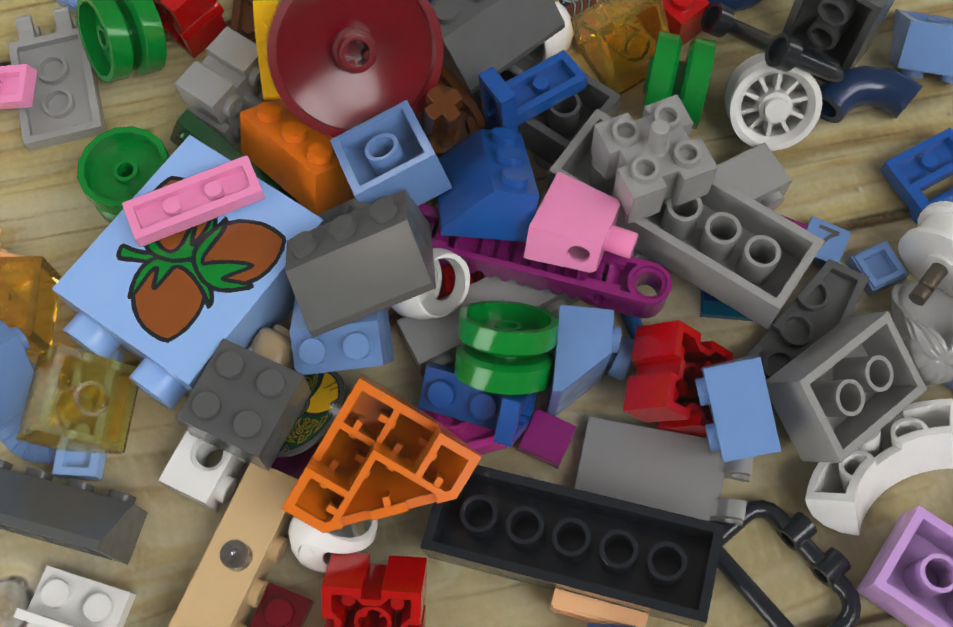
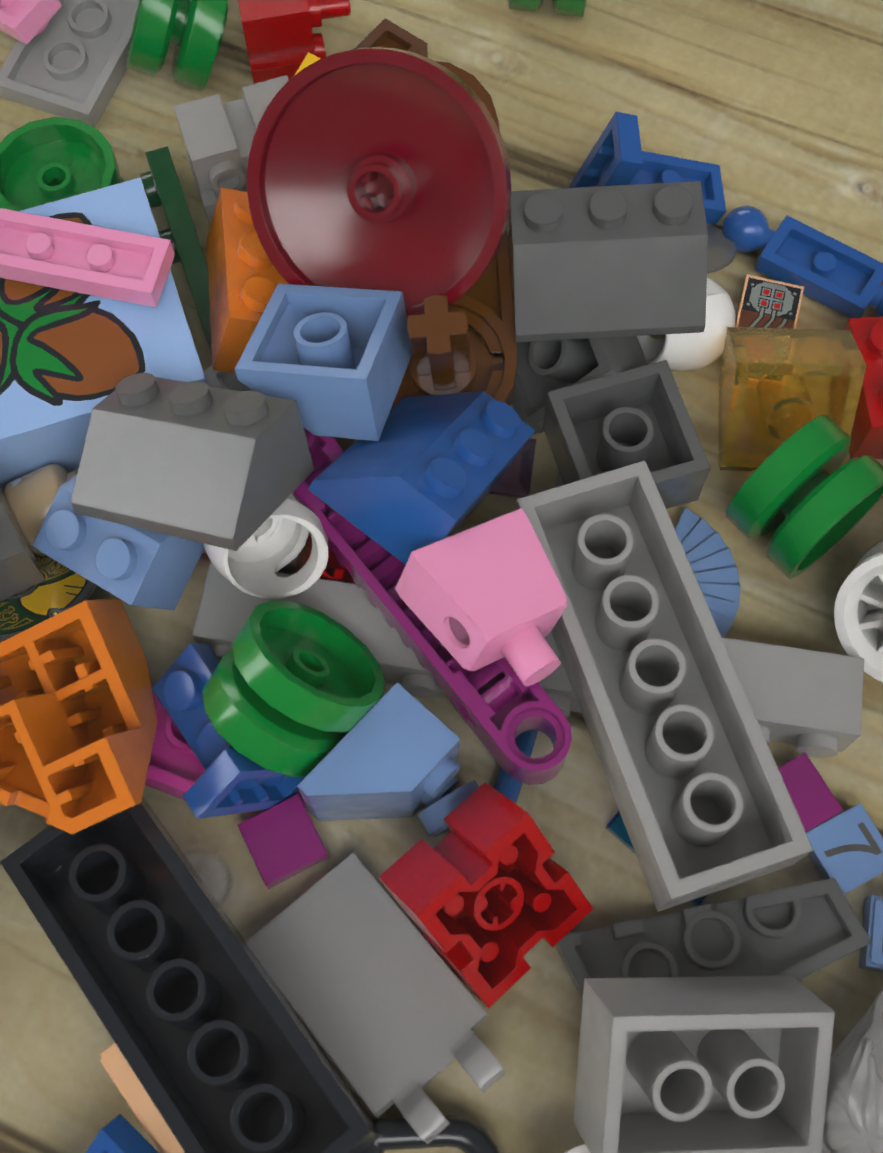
camera: 35 degrees right, 0 degrees up
blue bracket [478,50,587,133] -> none
light grey brick [591,94,718,224] -> none
medium blue slope [695,355,781,462] -> none

